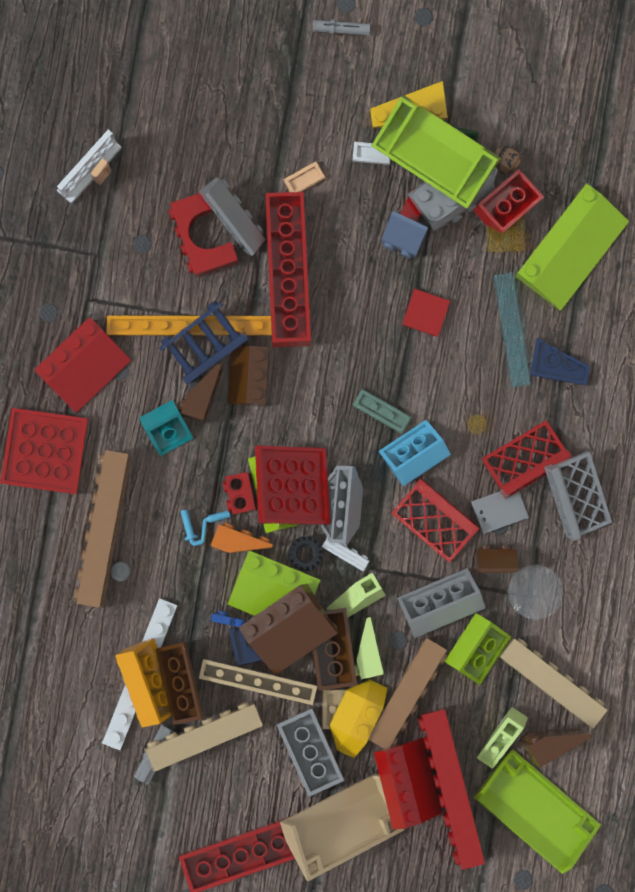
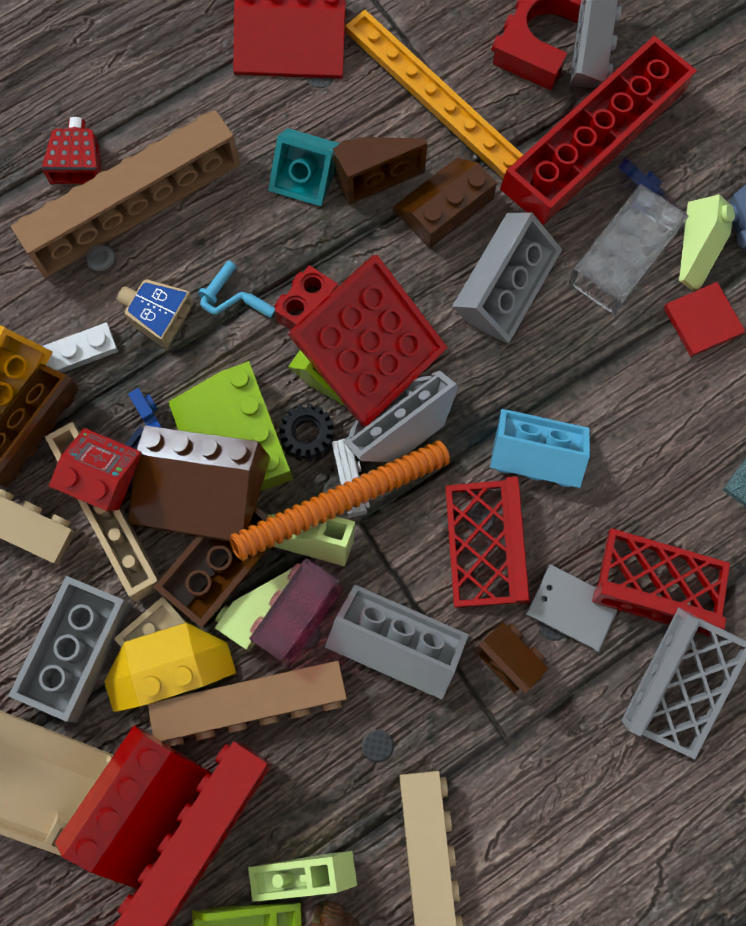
camera: 50 degrees right, 10 degrees down
red plate [0,408,89,495] -> none
dark blue fence [159,300,249,384] -> none
orange slope [211,522,273,553] -> none
light nougat tile [283,161,326,192] -> none
sand green tile [352,389,412,434] -> none
lime slope [444,613,511,685] -> none
clear yellow plate [467,415,486,434] -> none
clear piece [508,564,563,620] -> none
none -> red torso [42,117,102,184]
none -> red slope [49,428,143,511]
none -> torso [117,279,194,350]
none -> orange piece [230,440,450,561]
none -> clear pink slope [249,558,343,669]
none -> light grey slope [452,212,562,343]
none -> clear brick [568,184,689,316]
none -> clear blue plate [618,158,665,200]
none -> yellowish green slope [679,194,735,292]

